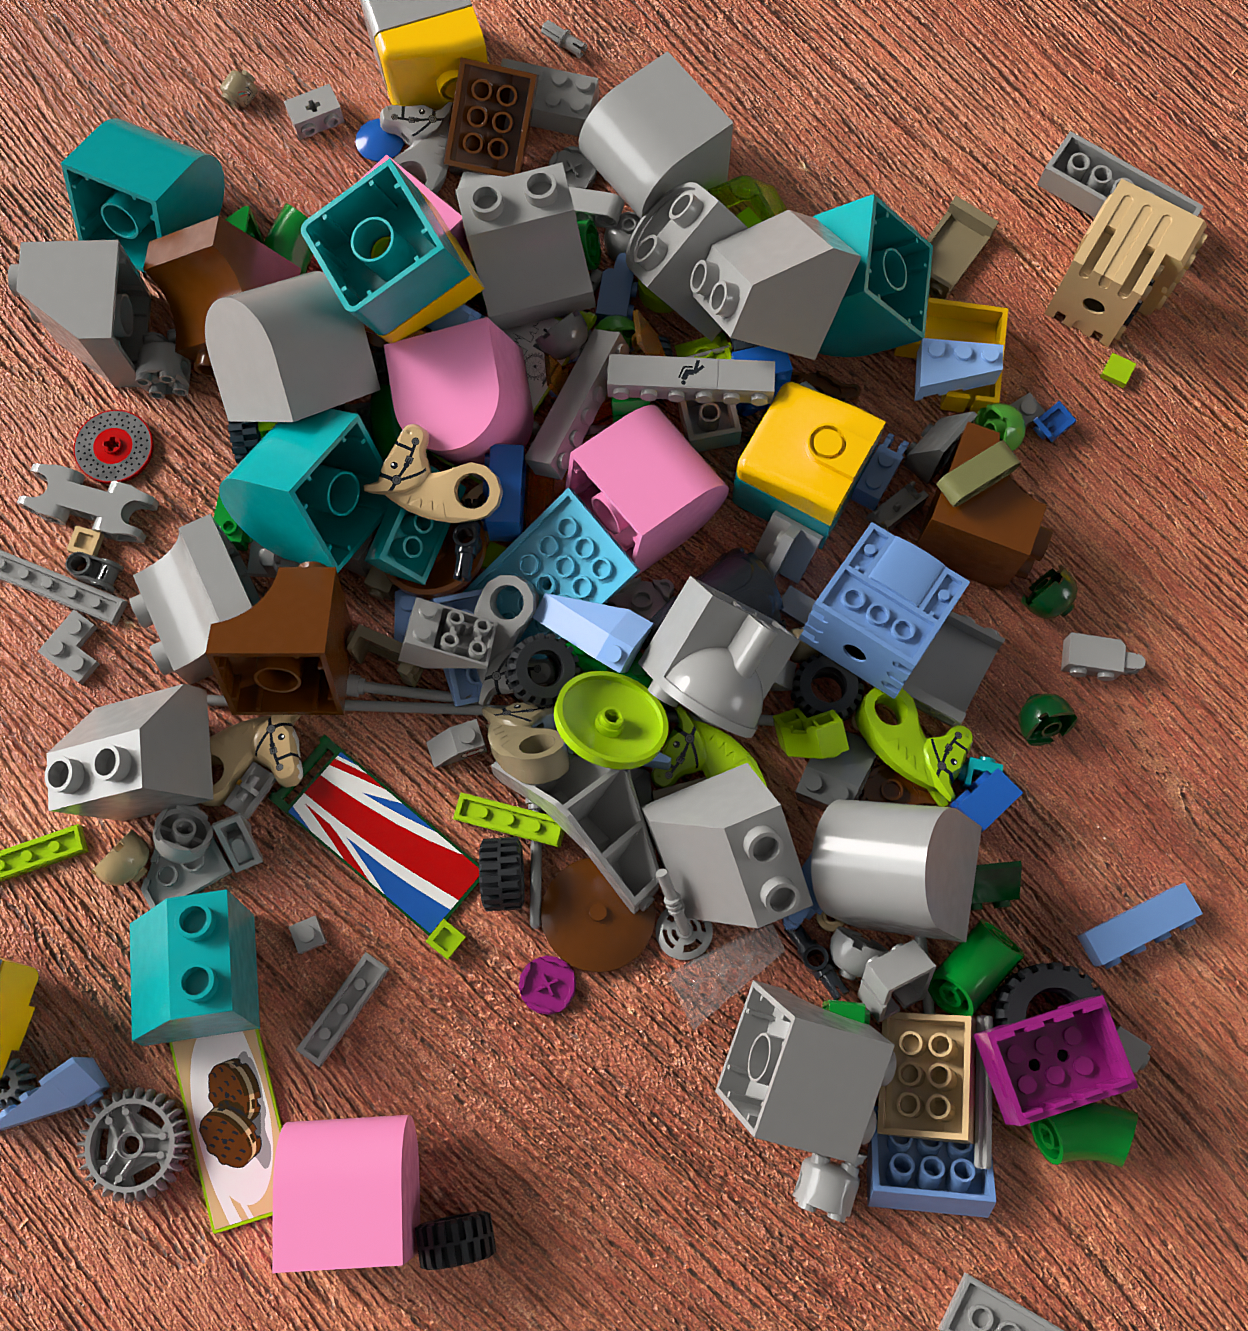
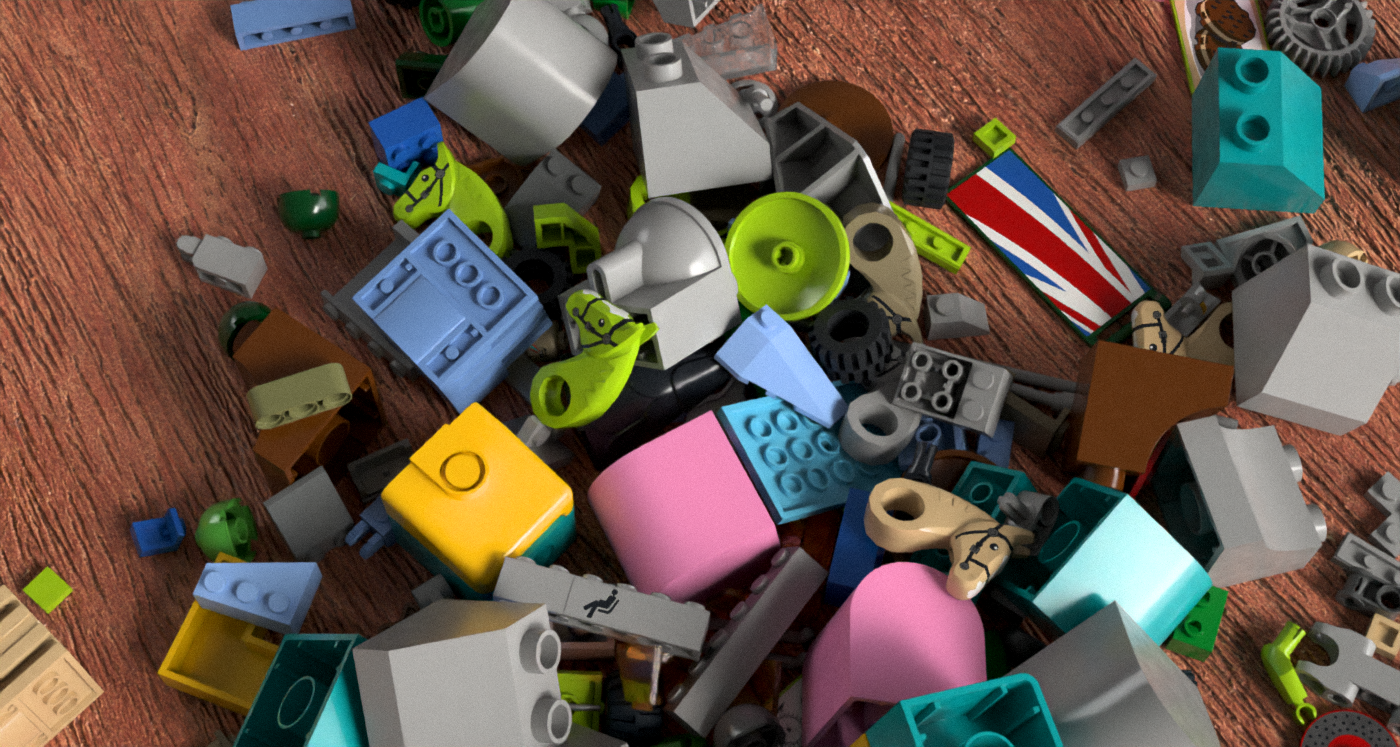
camera: 170 degrees left, 10 degrees down
magenta tile [519,956,577,1015] -> none
light grey plate [1010,392,1045,427] -> none
none -> lime animal [530,289,659,429]
none -> light grey beam [997,490,1060,557]
none -> lime arm [1260,621,1317,726]

